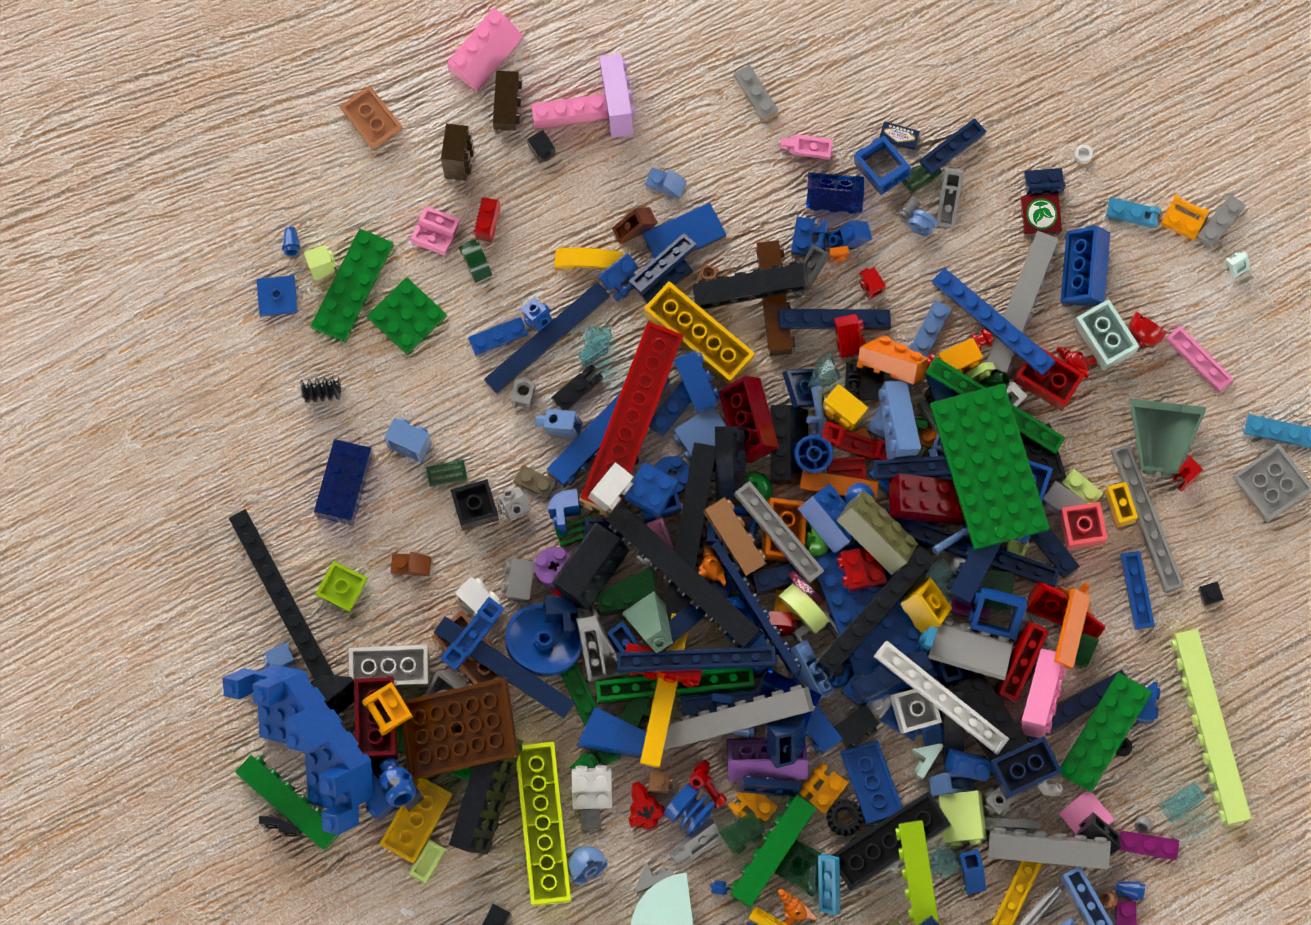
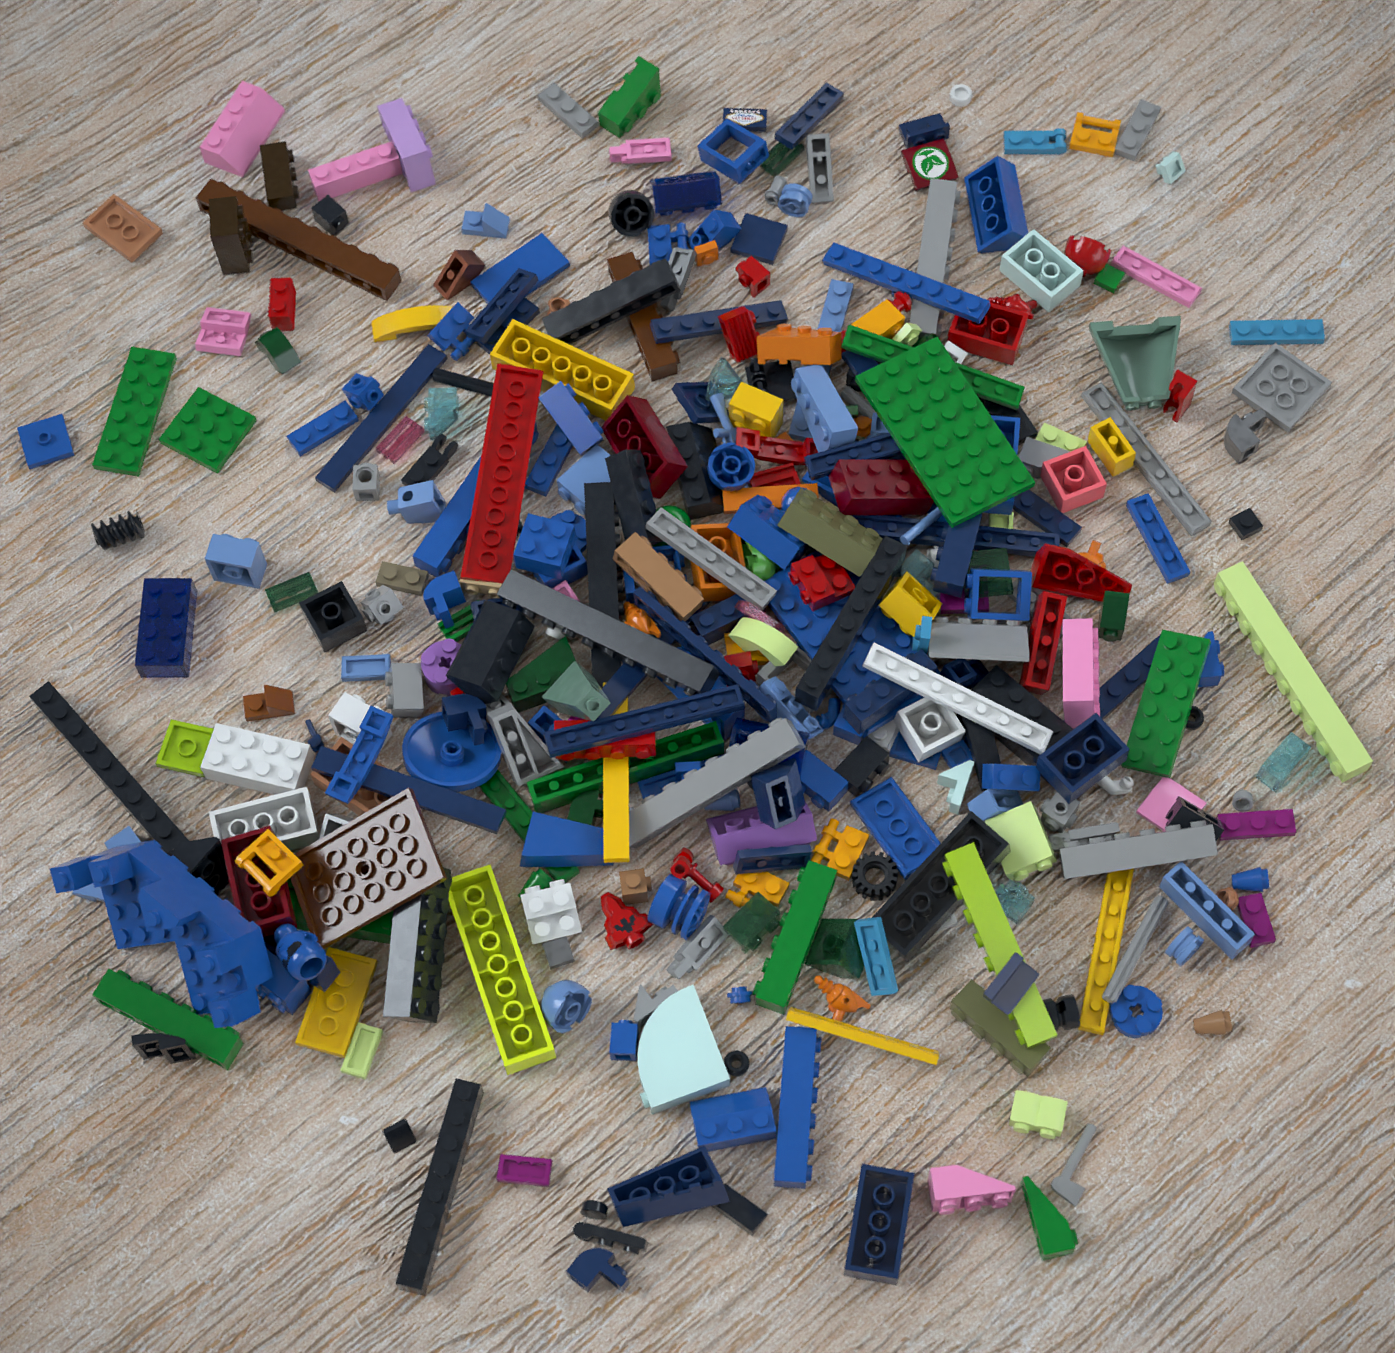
camera: 10 degrees left, 10 degrees down
blue cone [282,227,301,256] -> none
yellowish green brick [304,245,337,281] -> none
white brick [588,462,633,512] -> none
blue slope [957,849,986,895] -> none
orange tile [1054,589,1090,669] -> none
none -> reddish brown brick [196,178,402,301]
none -> white brick [200,723,314,795]
none -> dark blue hand [305,719,324,753]
none -> medium blue tile [341,654,391,682]
none -> clear pink tile [376,416,425,464]
none -> black axle [432,368,494,397]
none -> green wedge [598,55,661,139]
none -> black cylinder [608,190,654,237]
none -> blue brick [609,1020,639,1061]
none -> dark blue tile [730,213,788,265]
none -> green tile [1094,264,1125,294]
none -> flat silver brick [1224,408,1266,464]

